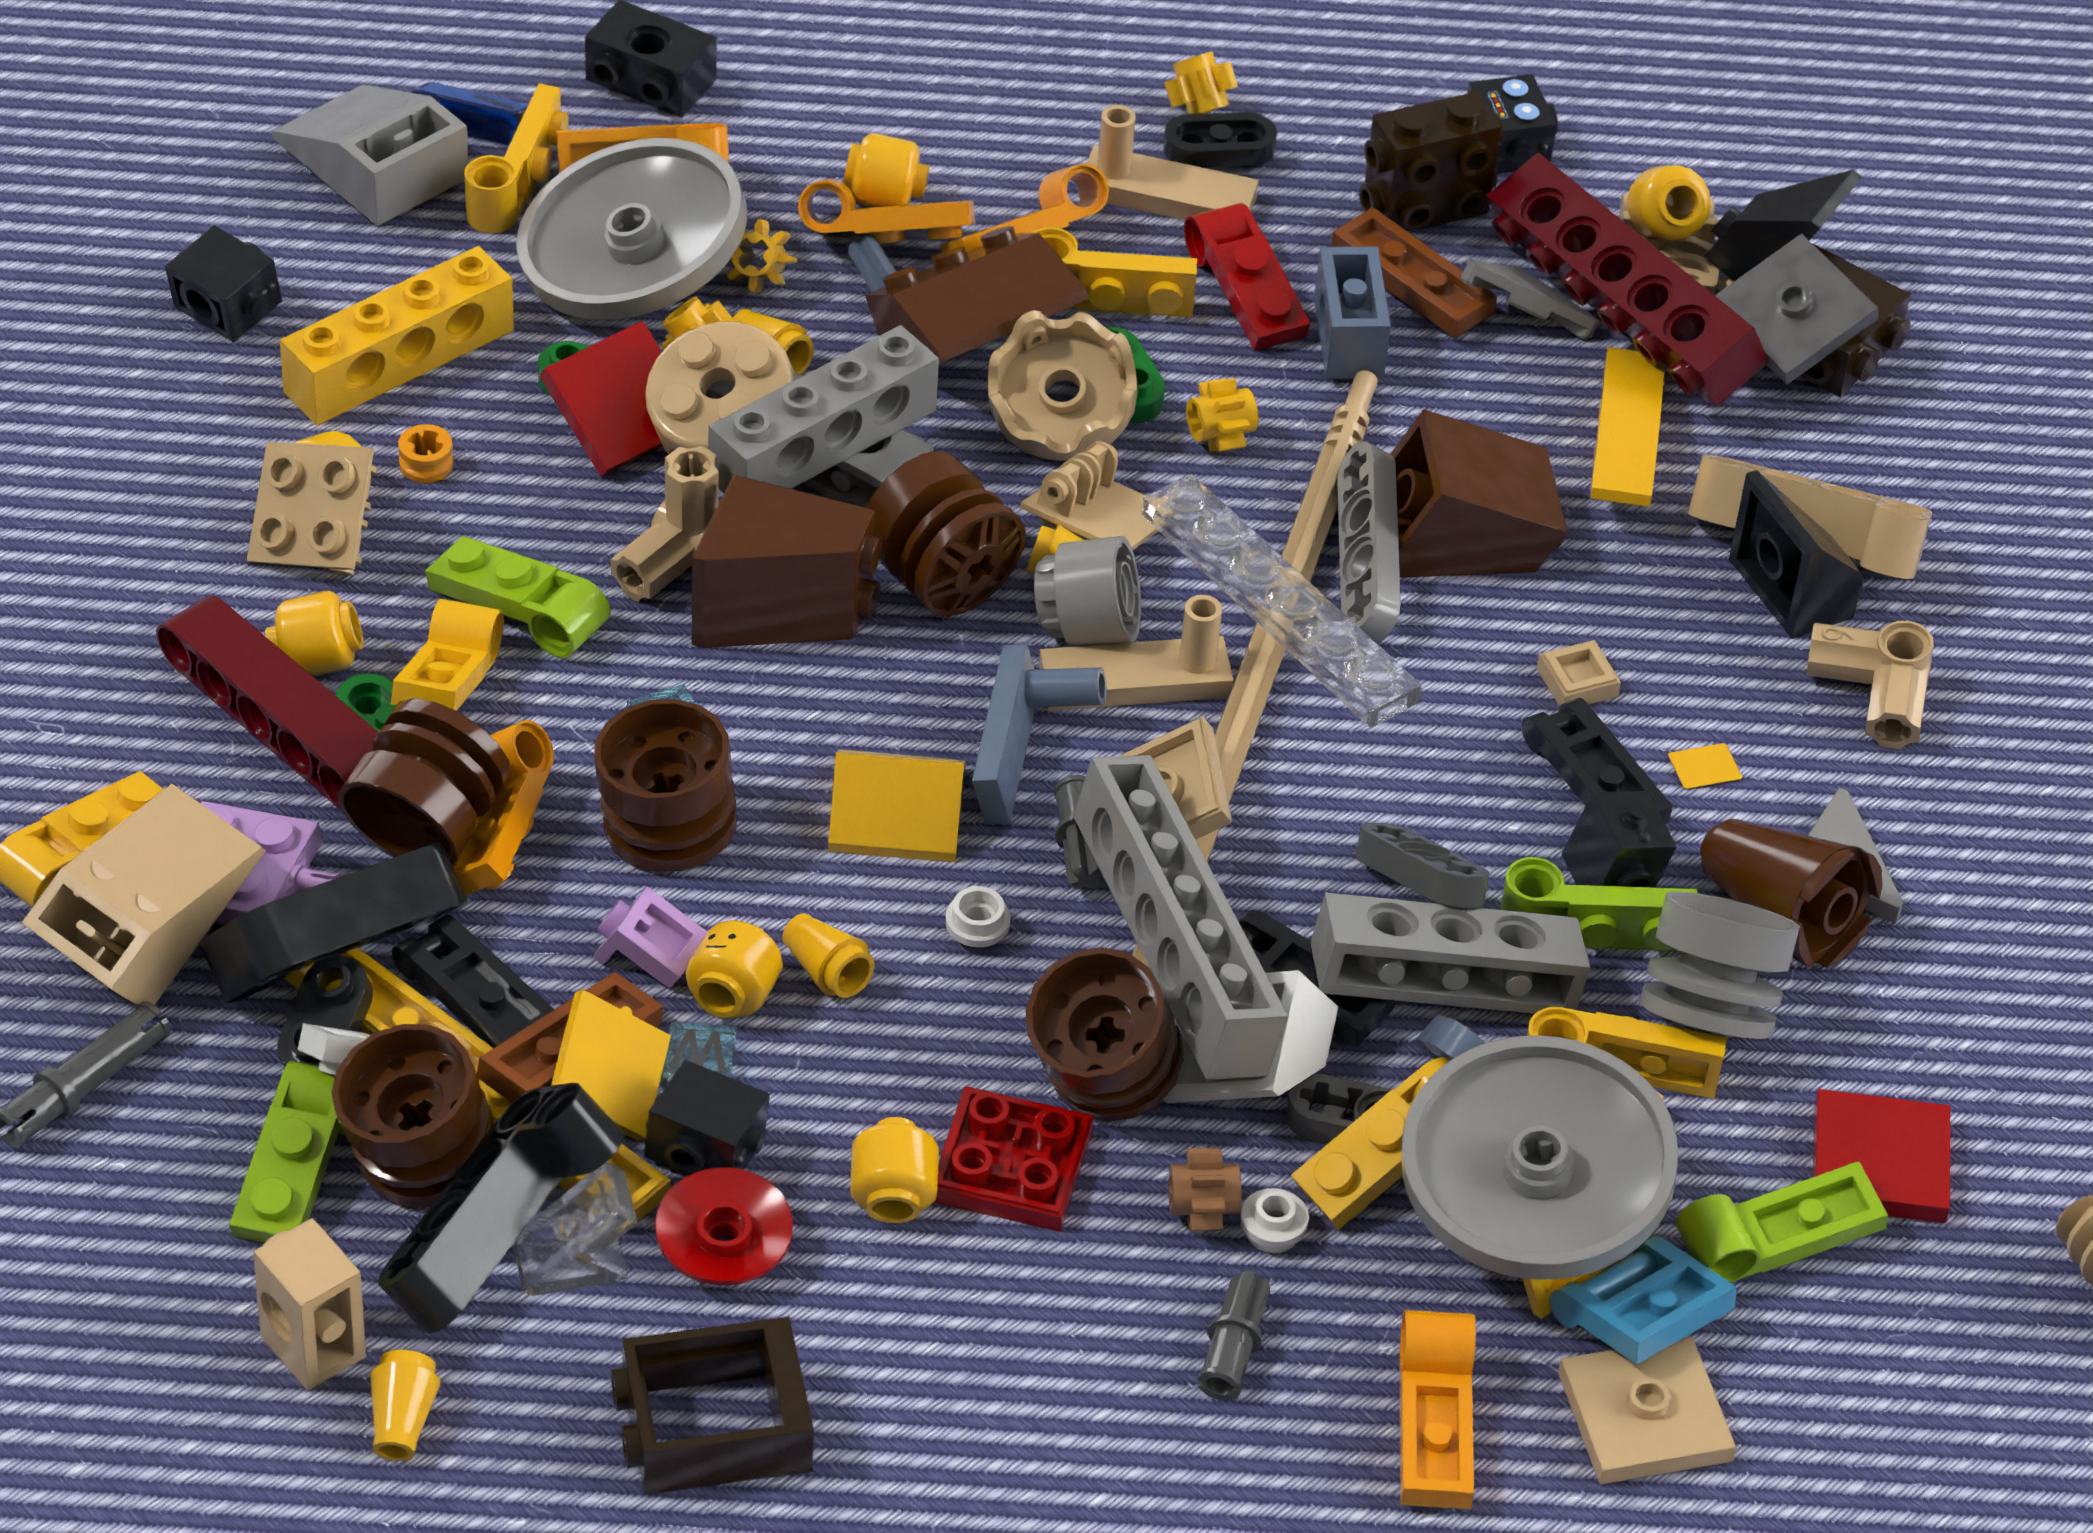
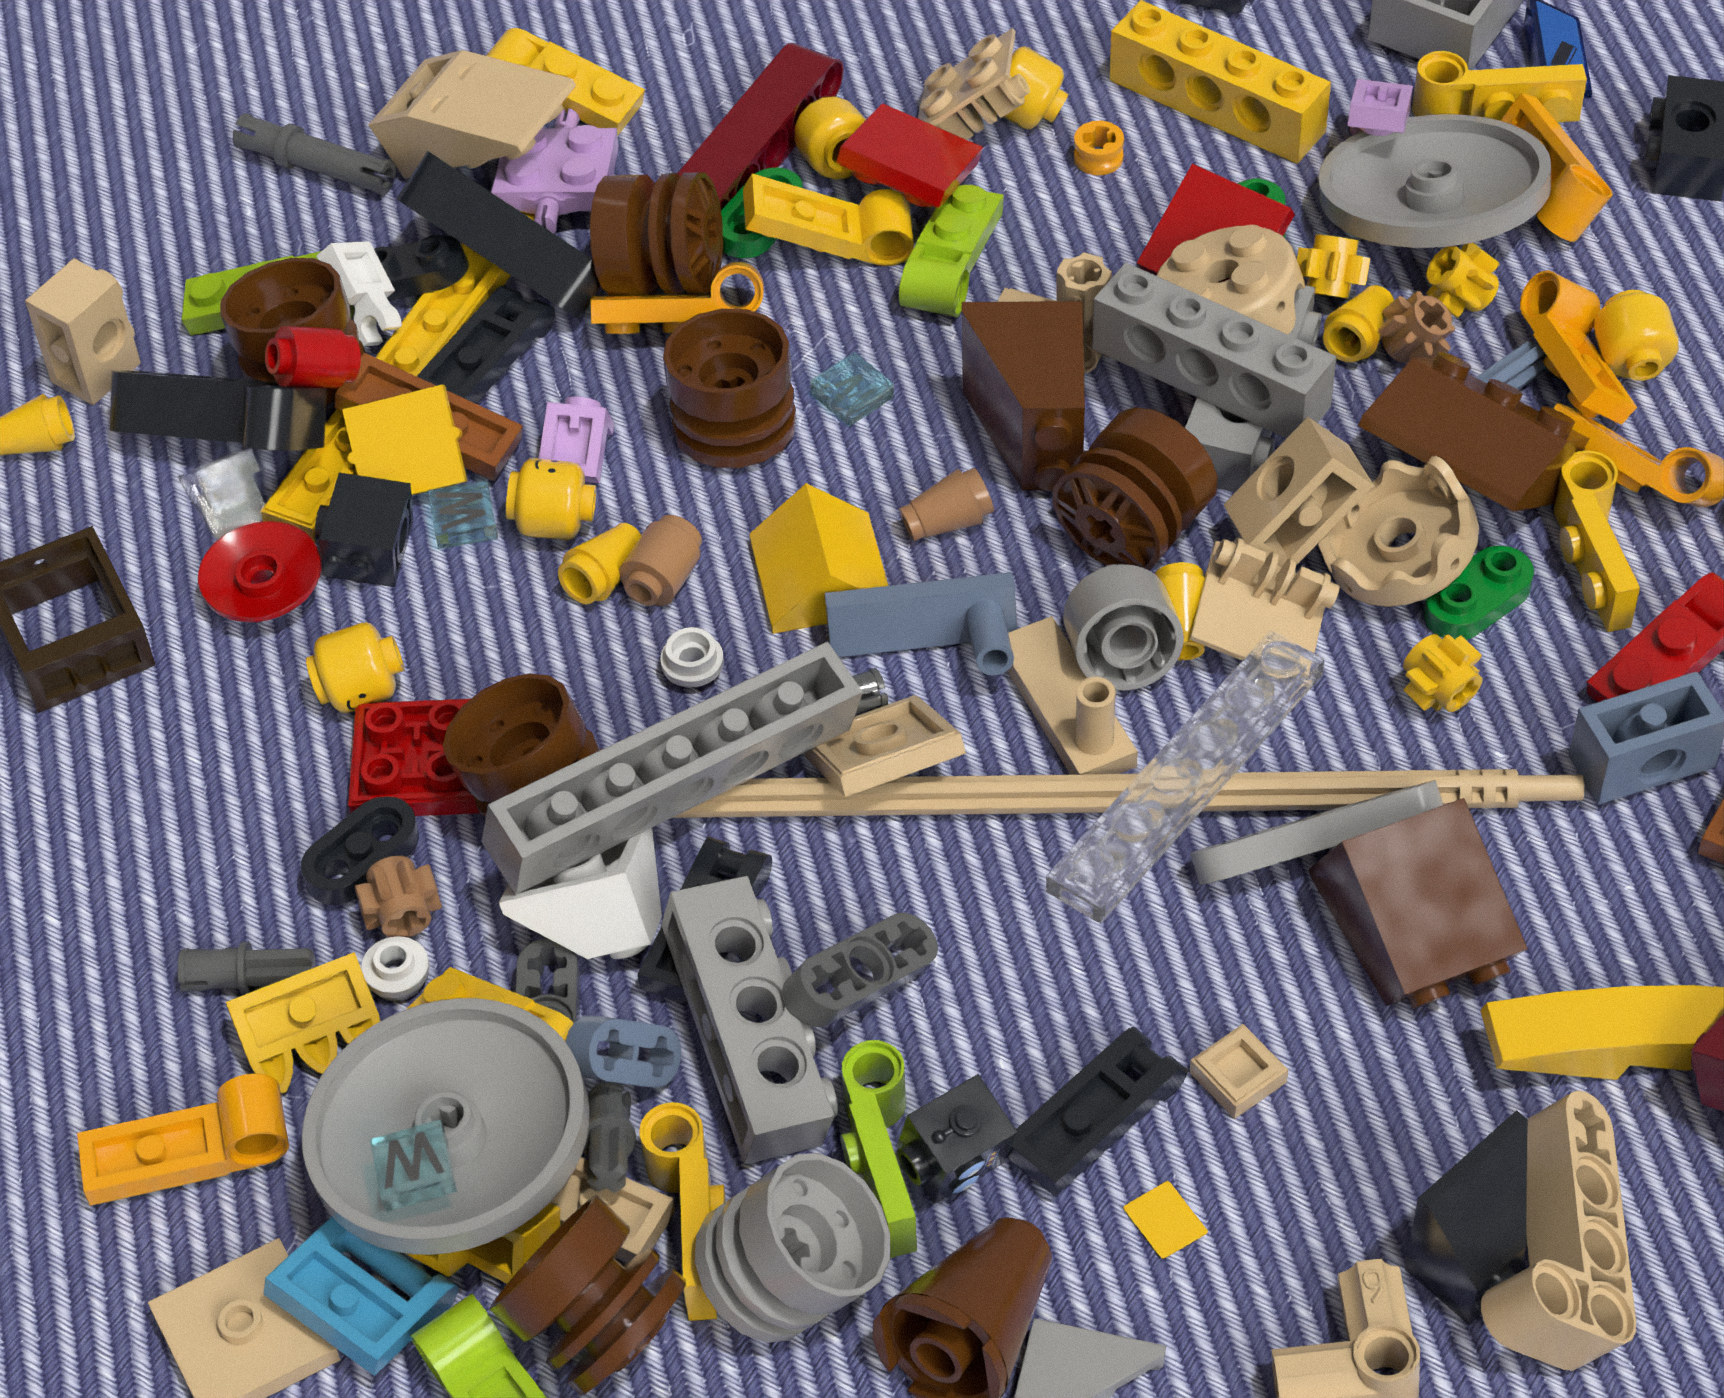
camera: 80 degrees right, 5 degrees up
none -> yellow plate [226,952,380,1094]
none -> red brick [265,326,361,389]
none -> black plate [301,796,419,905]
none -> clear light blue tile [370,1119,458,1212]
none -> reddish brown wheel [490,1195,686,1396]
none -> medium nougat brick [619,515,702,606]
none -> red tile [836,103,983,208]
none -> medium nougat cone [899,468,994,542]
none -> tan brick [1224,417,1374,567]
none -> lavender bracket [1347,79,1413,136]
none -> medium nougat gear [1378,291,1455,363]

